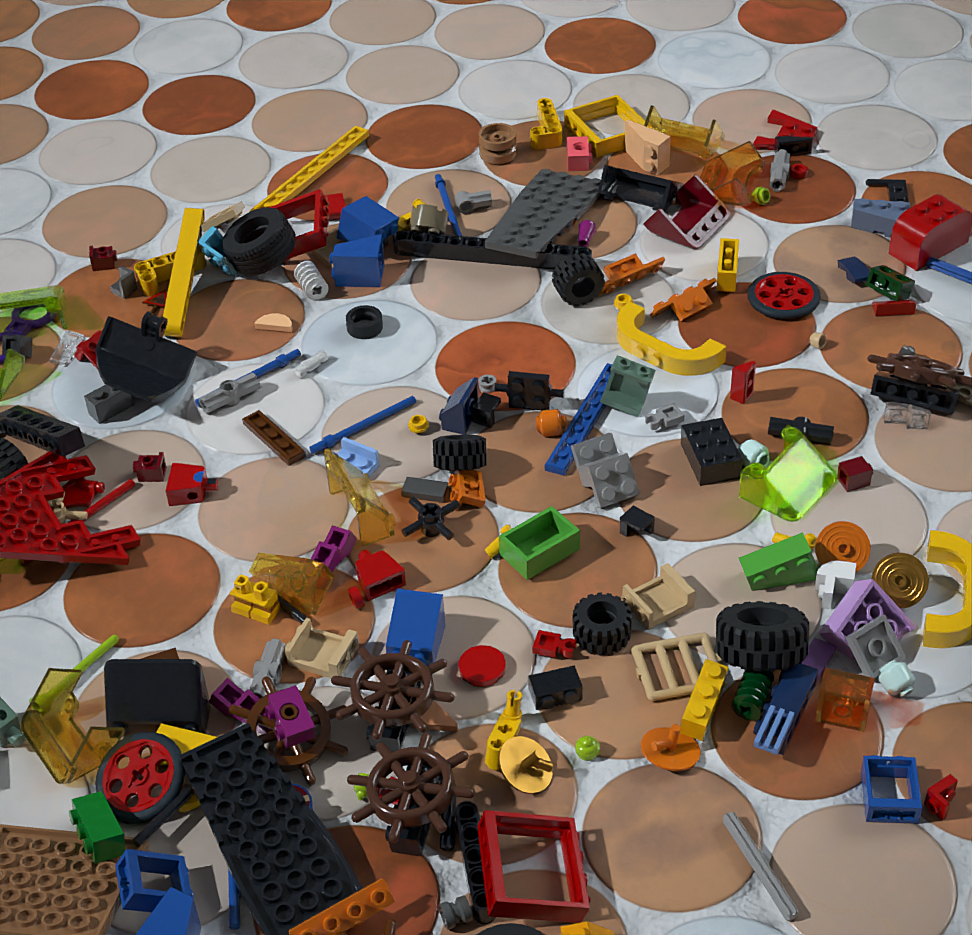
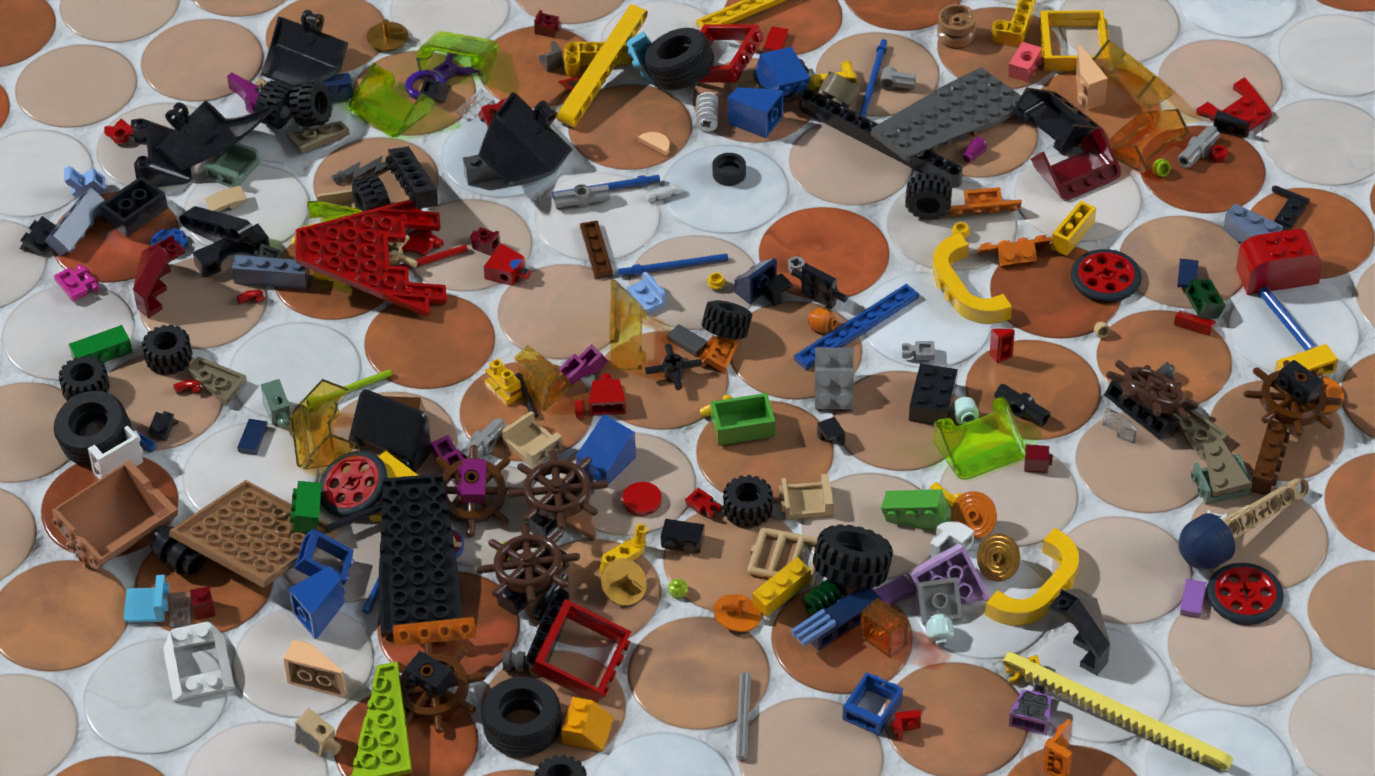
camera: 25 degrees right, 5 degrees up
tan plate [200,201,245,232] -> none
sand green panel [600,355,656,417] -> none

